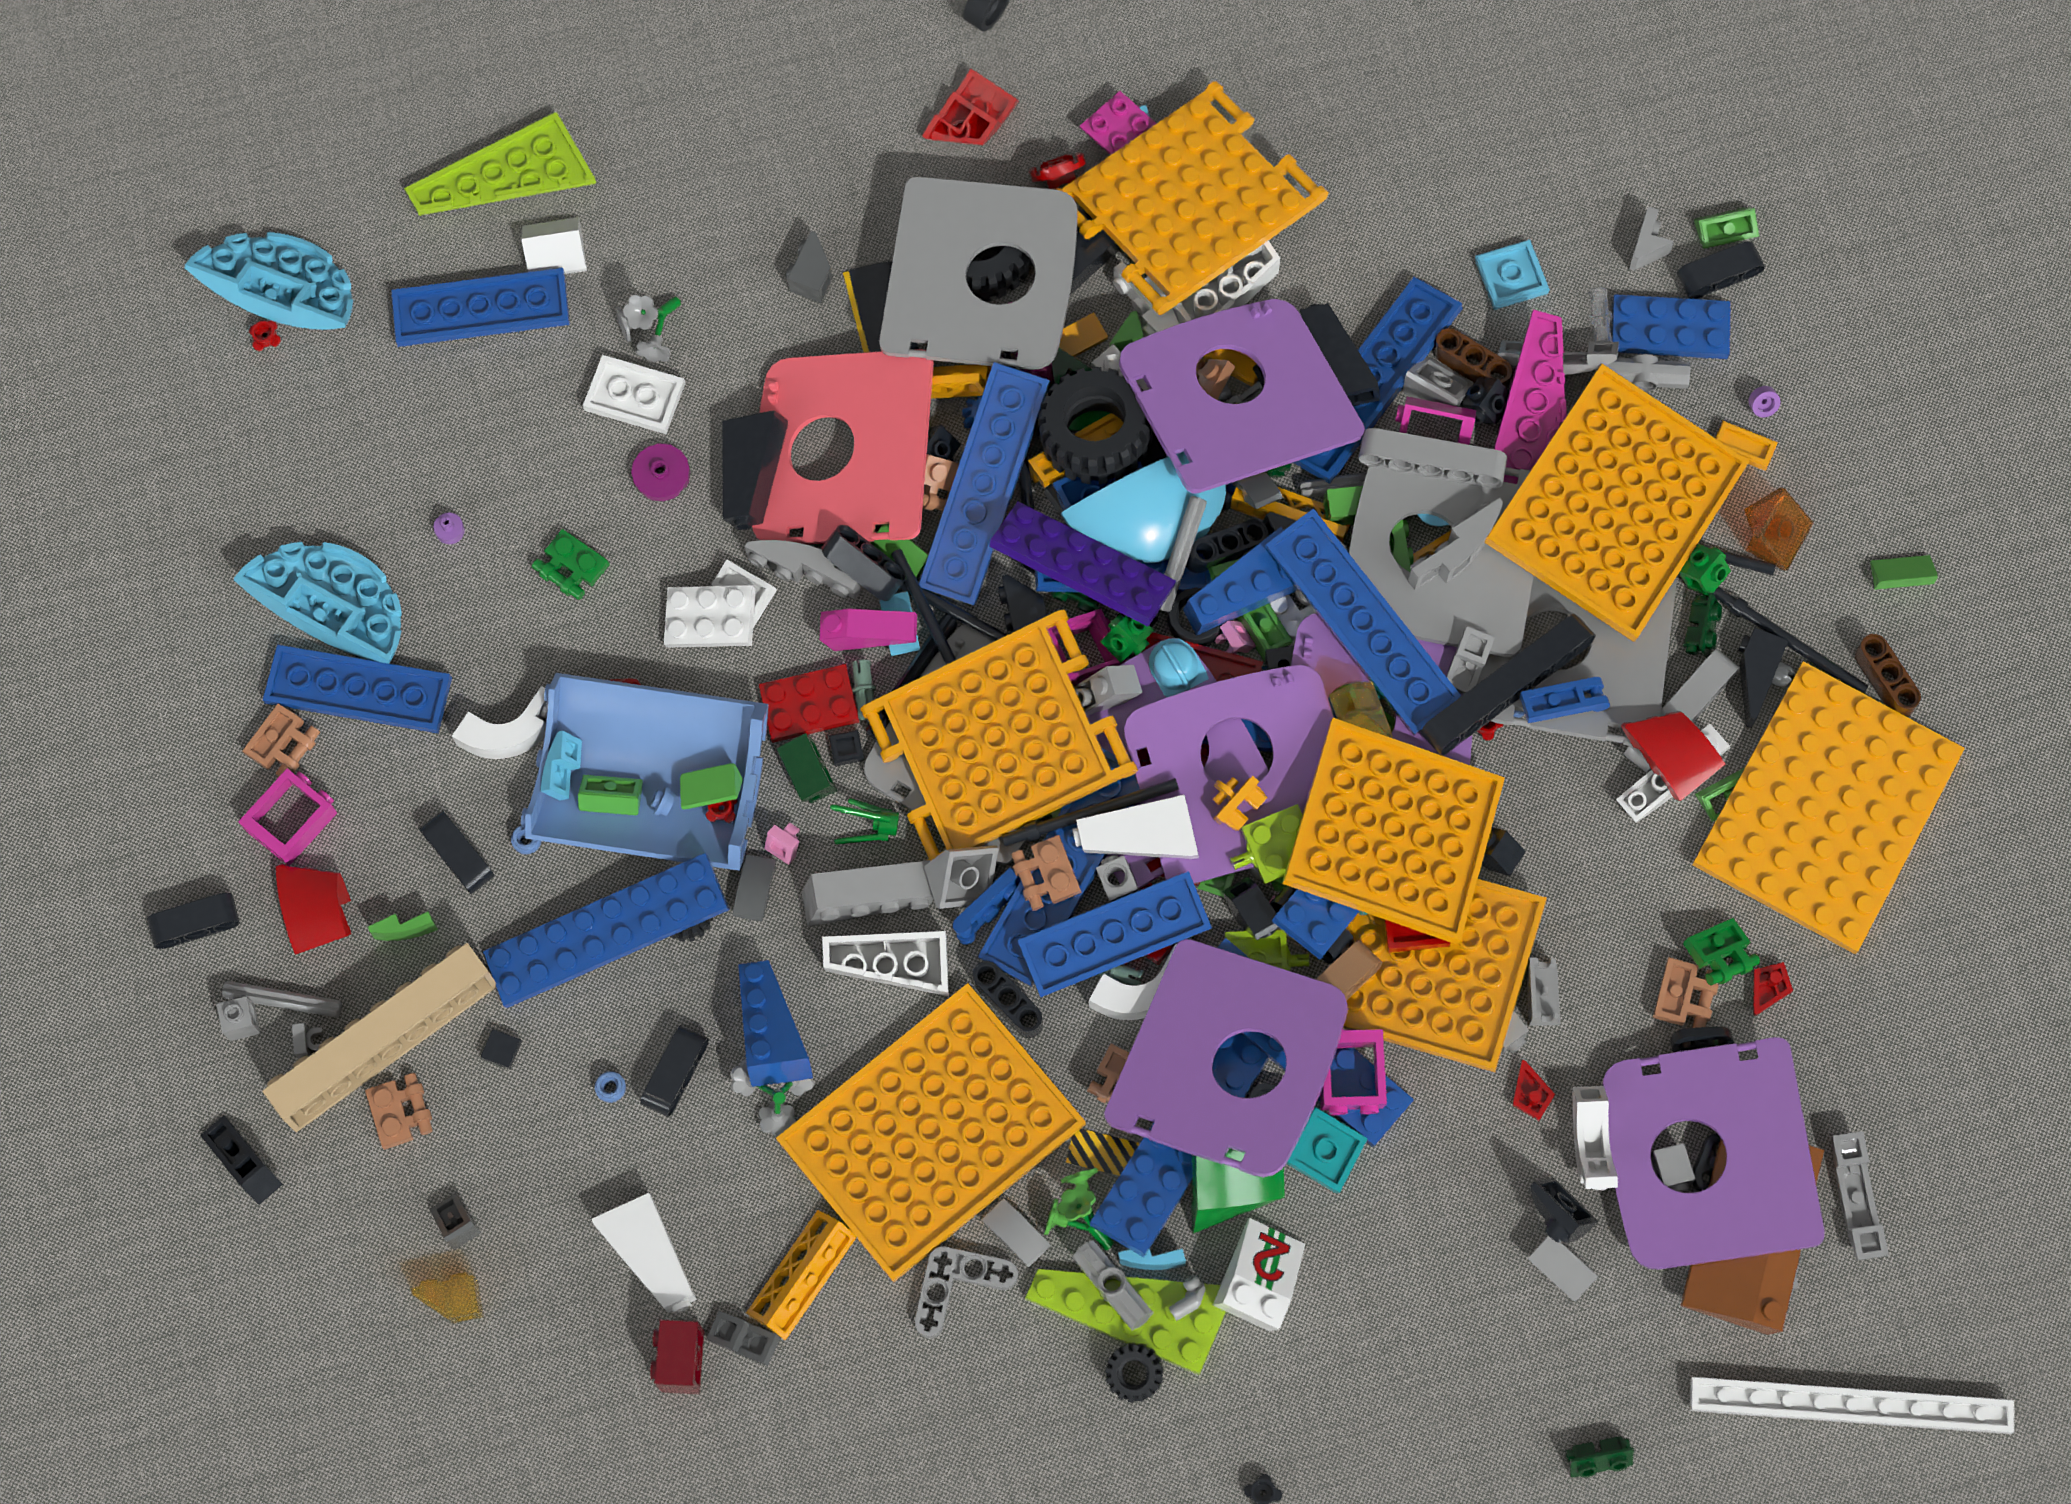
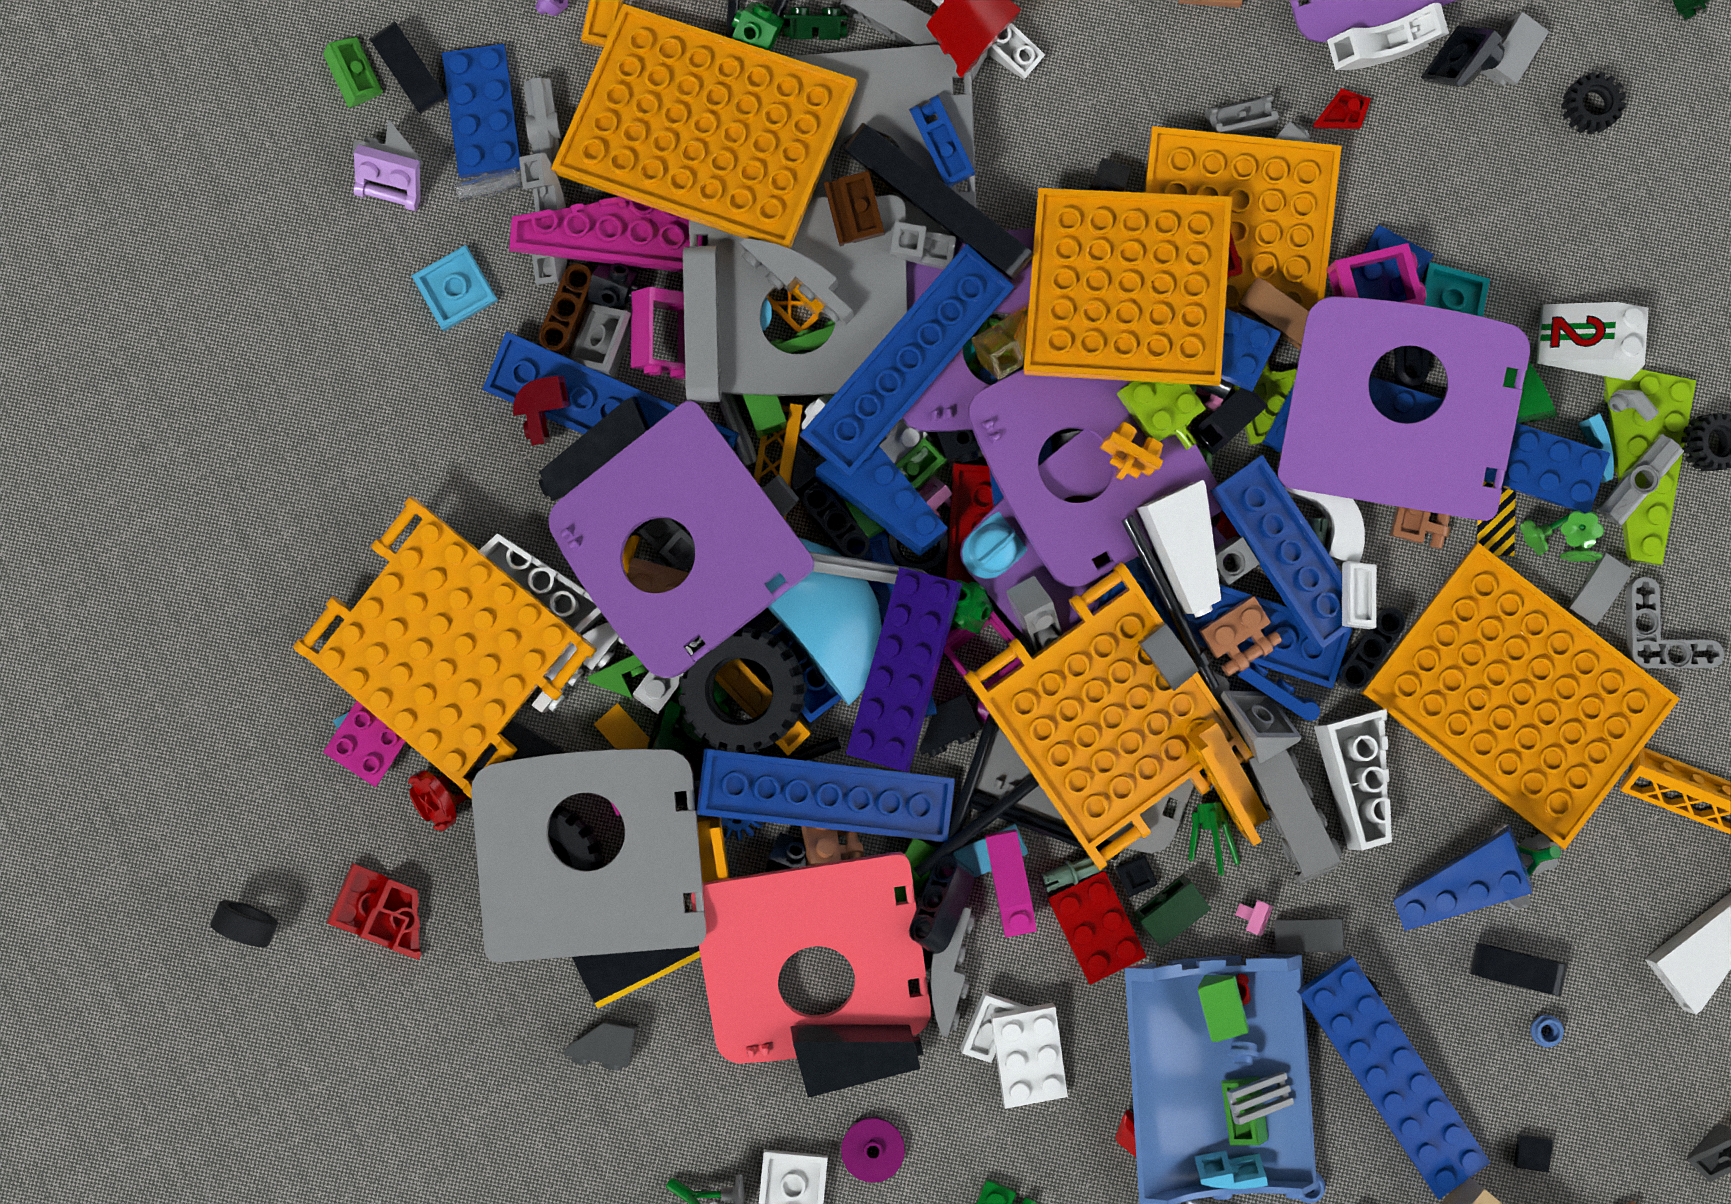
camera: 115 degrees left, 15 degrees up
none -> lavender plate [353,145,421,211]
none -> dark red brick [513,376,570,446]
none -> reddish brown plate [824,170,885,247]
none -> dark grey slope [1137,622,1199,691]
none -> light orange fence [1185,718,1270,846]
none -> light grey tile [1226,1072,1294,1125]
none -> white tile [1342,561,1377,629]
none -> black tyre [1561,72,1626,135]

